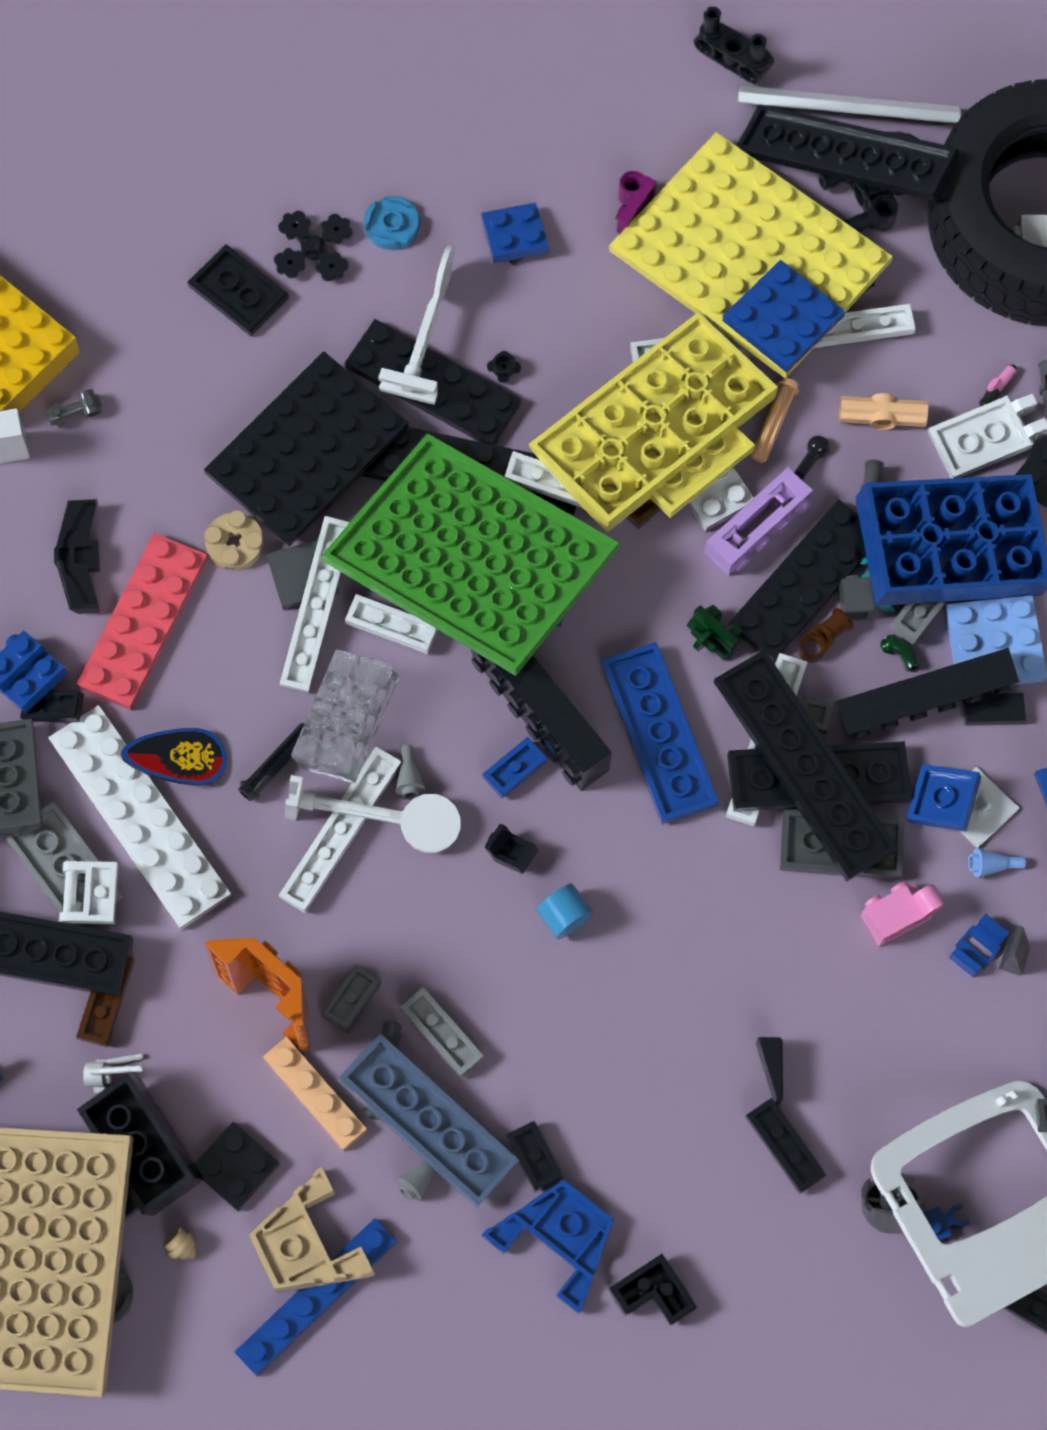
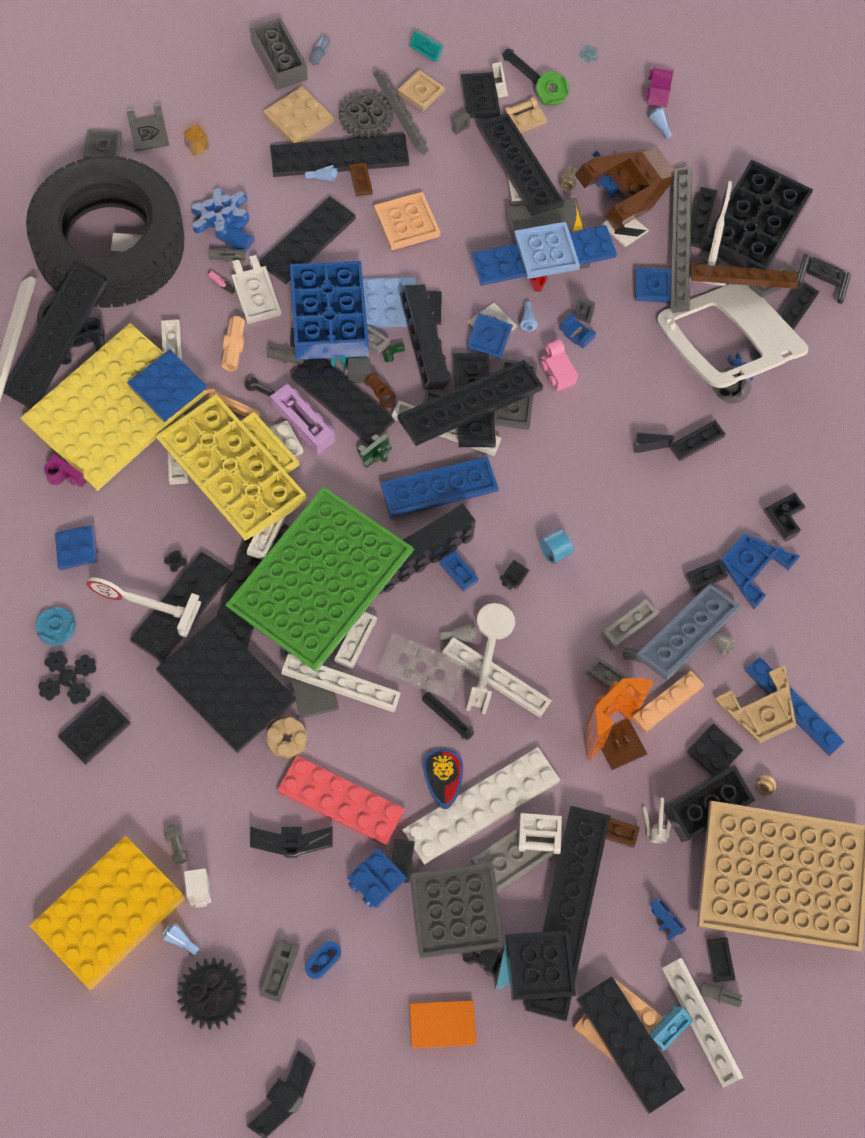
camera: 90 degrees left, 5 degrees down
none -> reddish brown piece [601,720,647,770]

